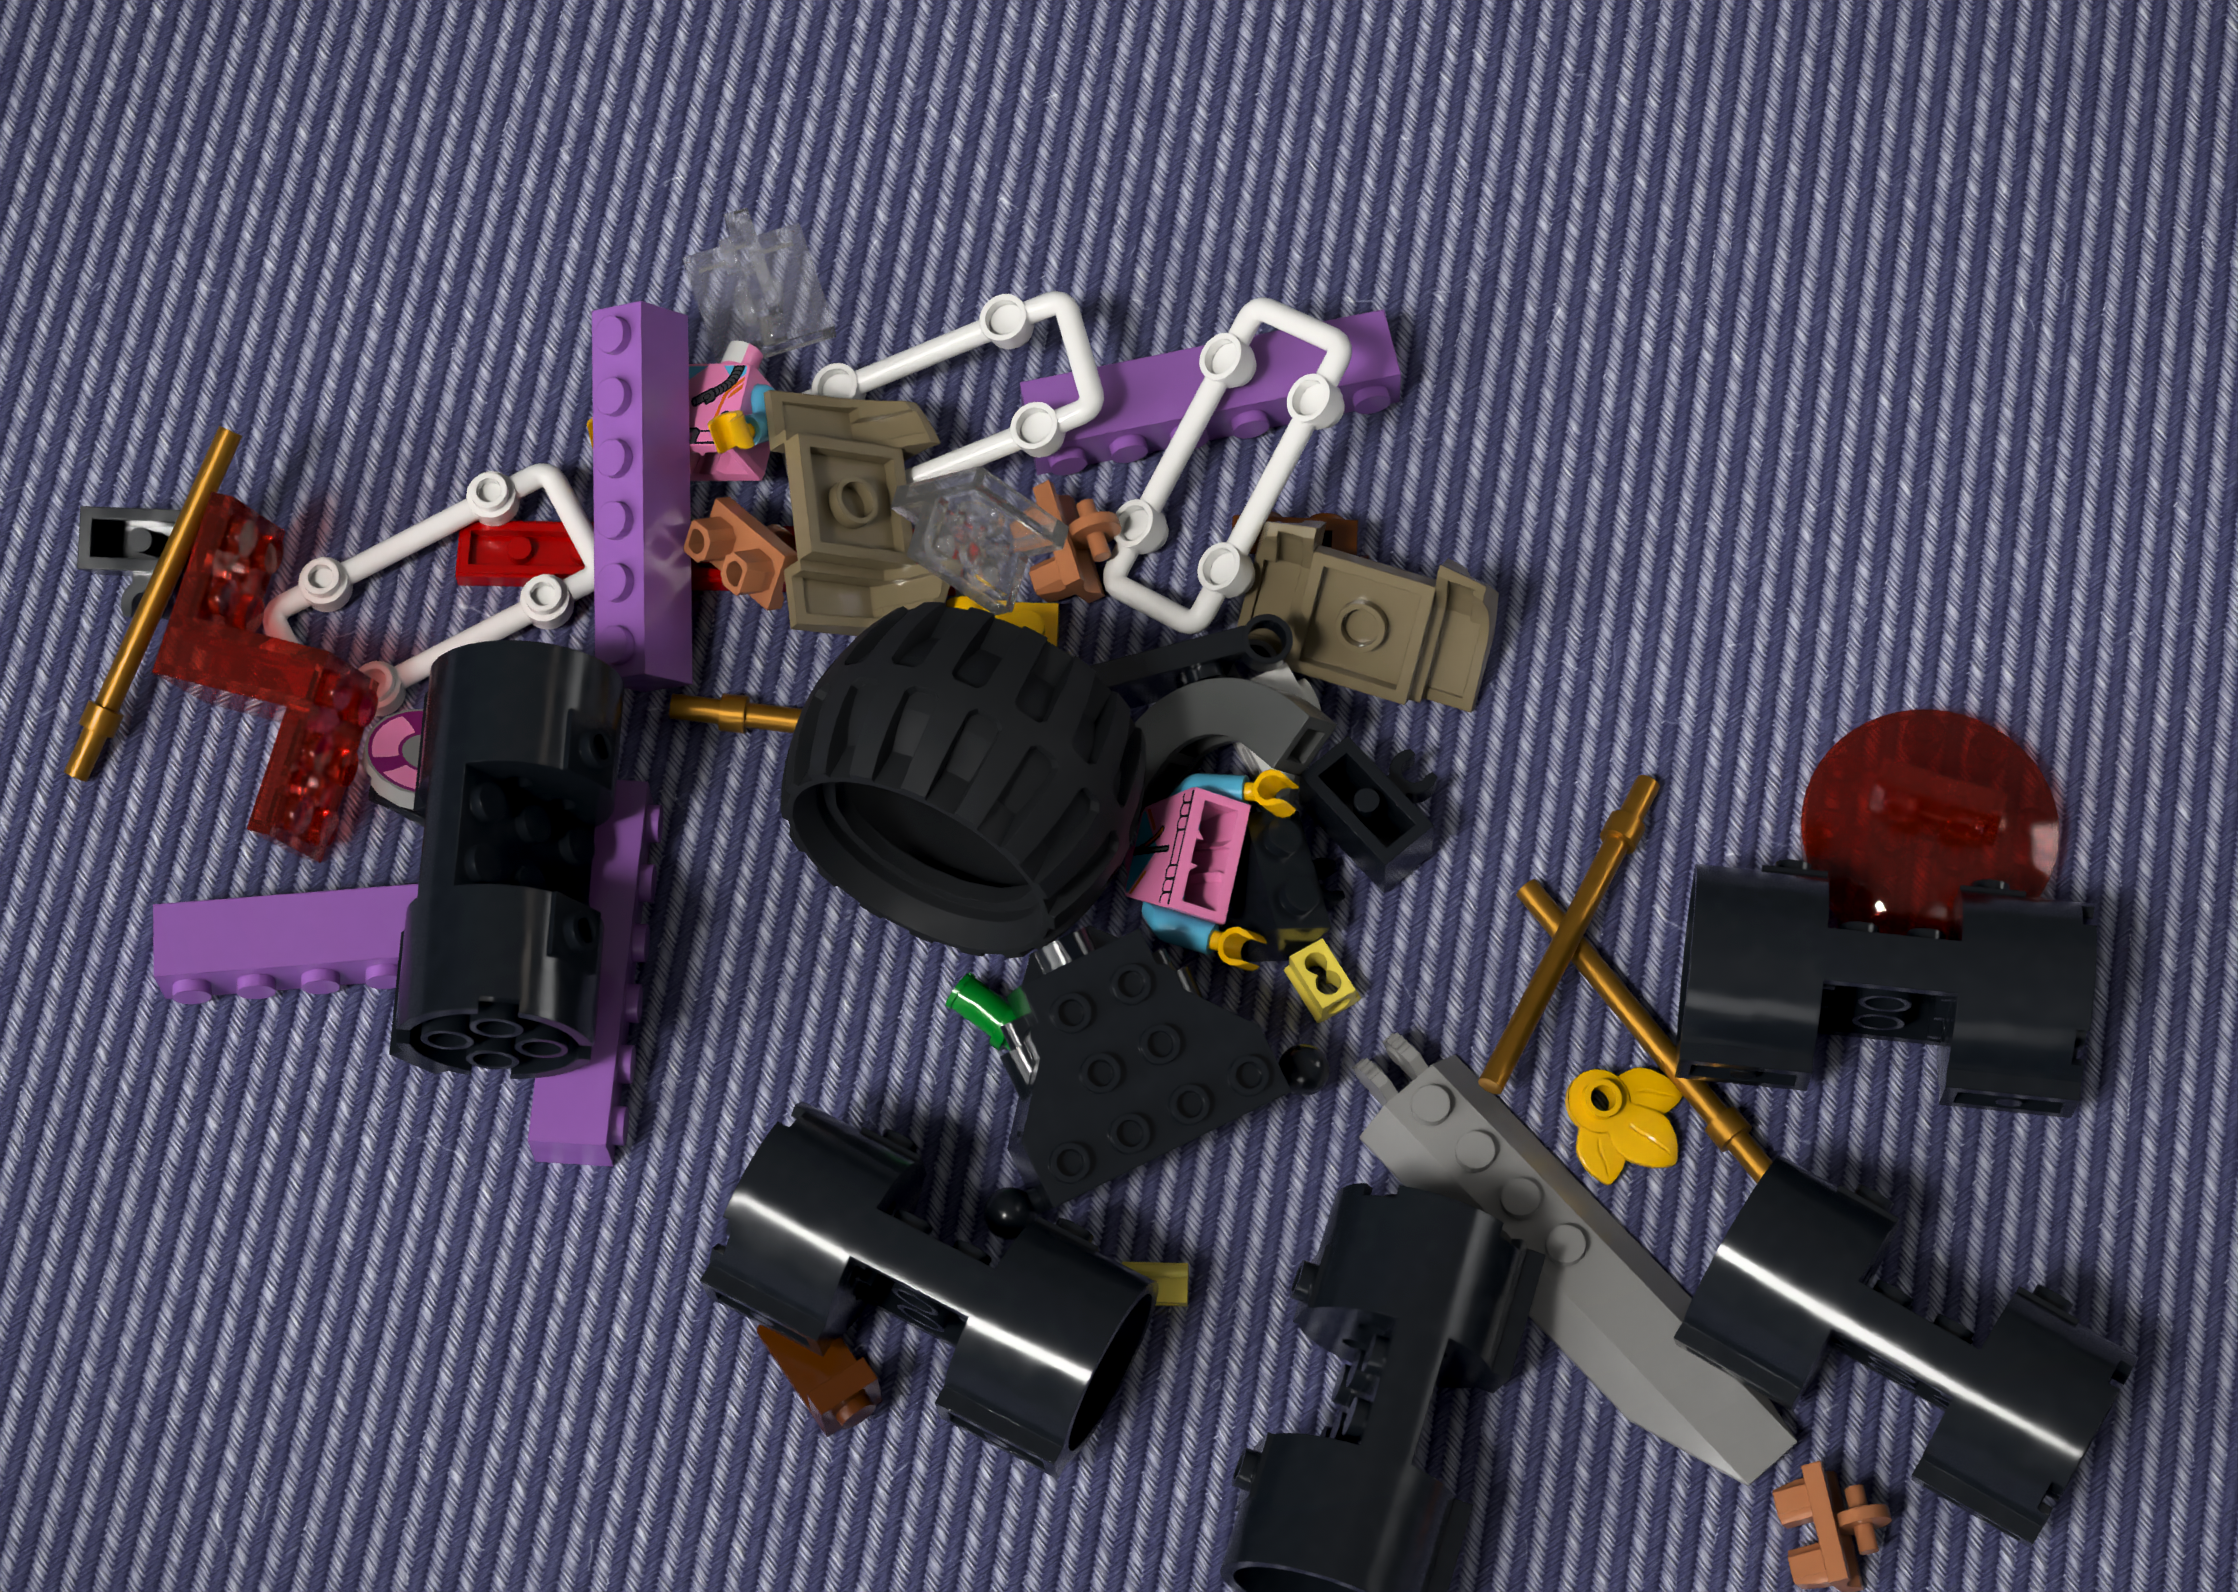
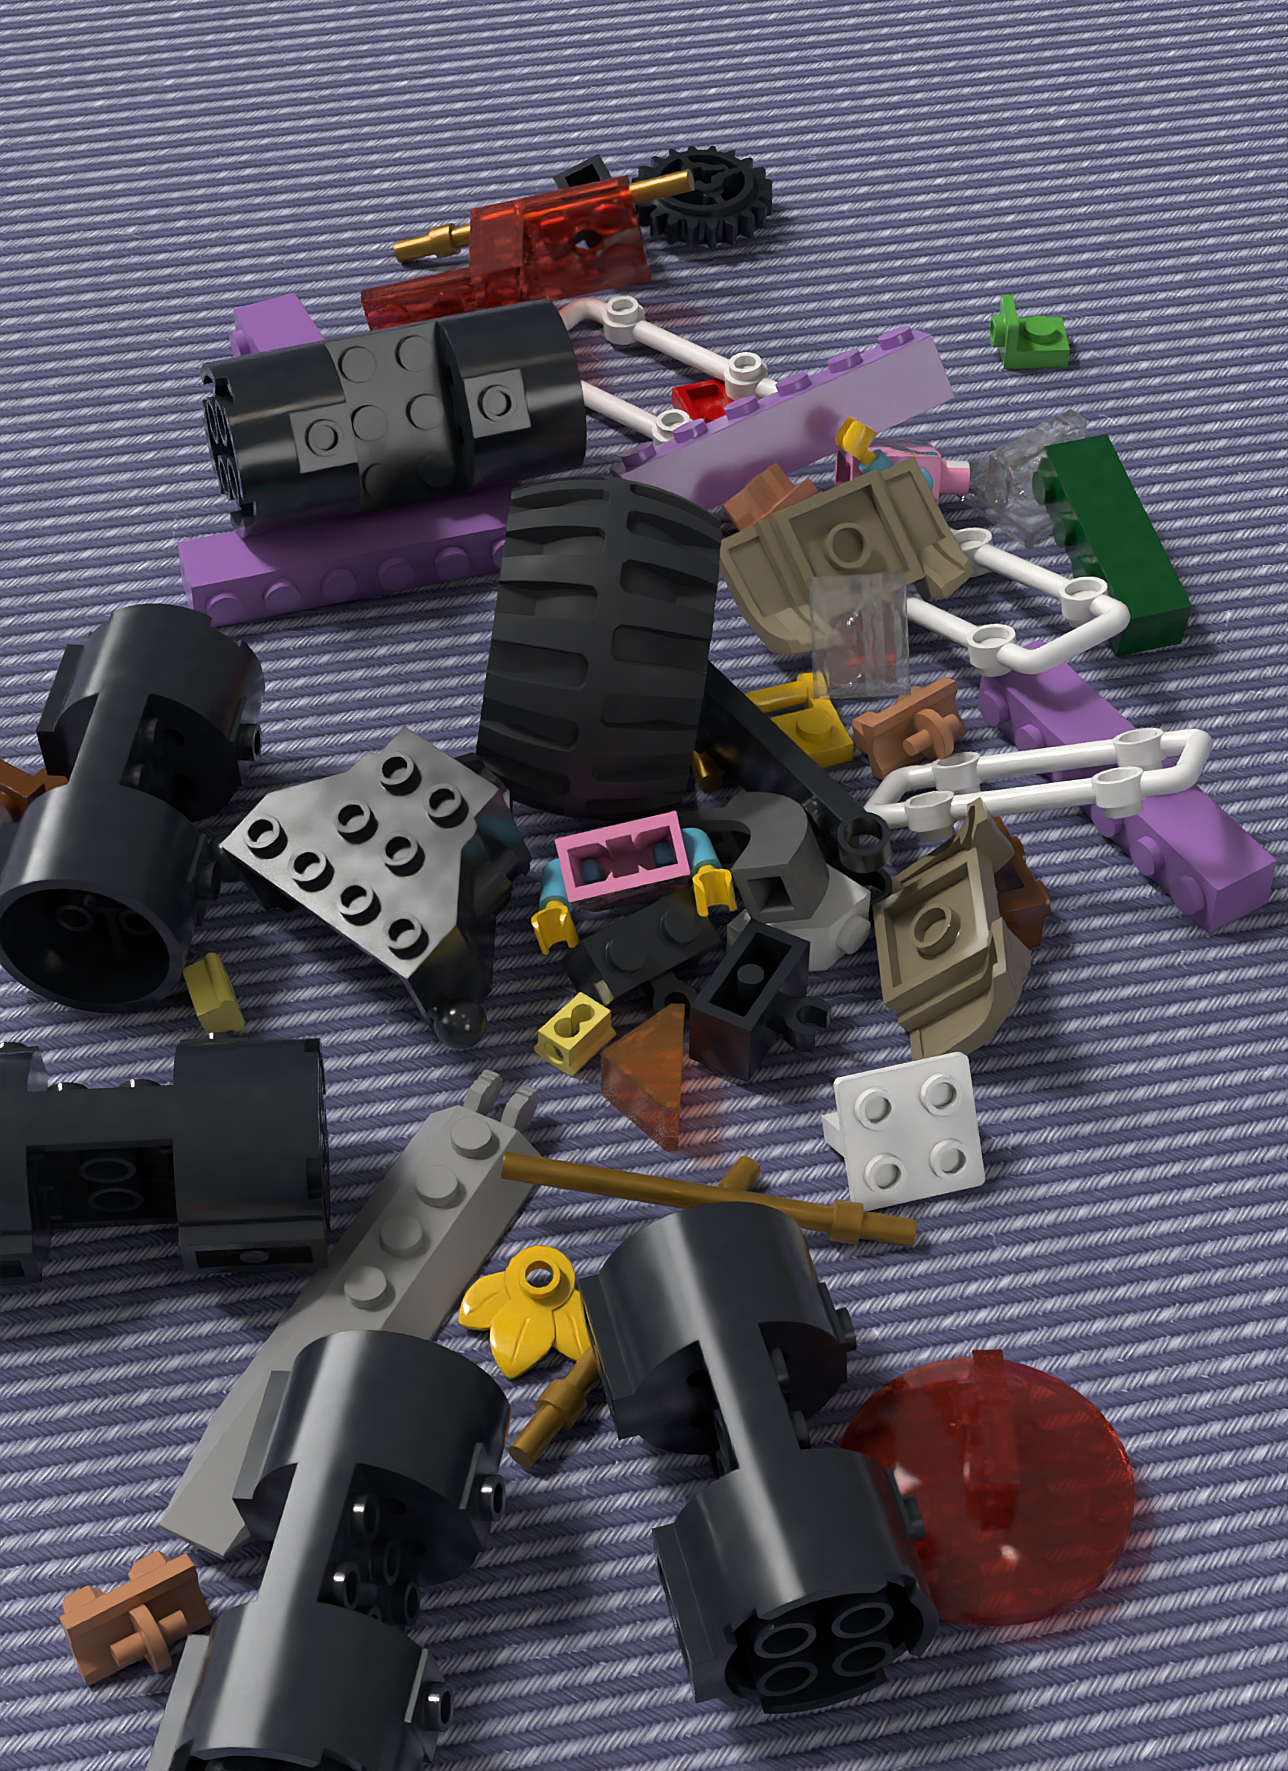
camera: 65 degrees right, 20 degrees down
none -> clear orange slope [601,1003,685,1151]
none -> black gear [632,145,773,249]
none -> white bracket [821,1052,985,1211]
none -> bright green bracket [989,295,1070,369]
none -> dark green brick [1032,434,1192,657]

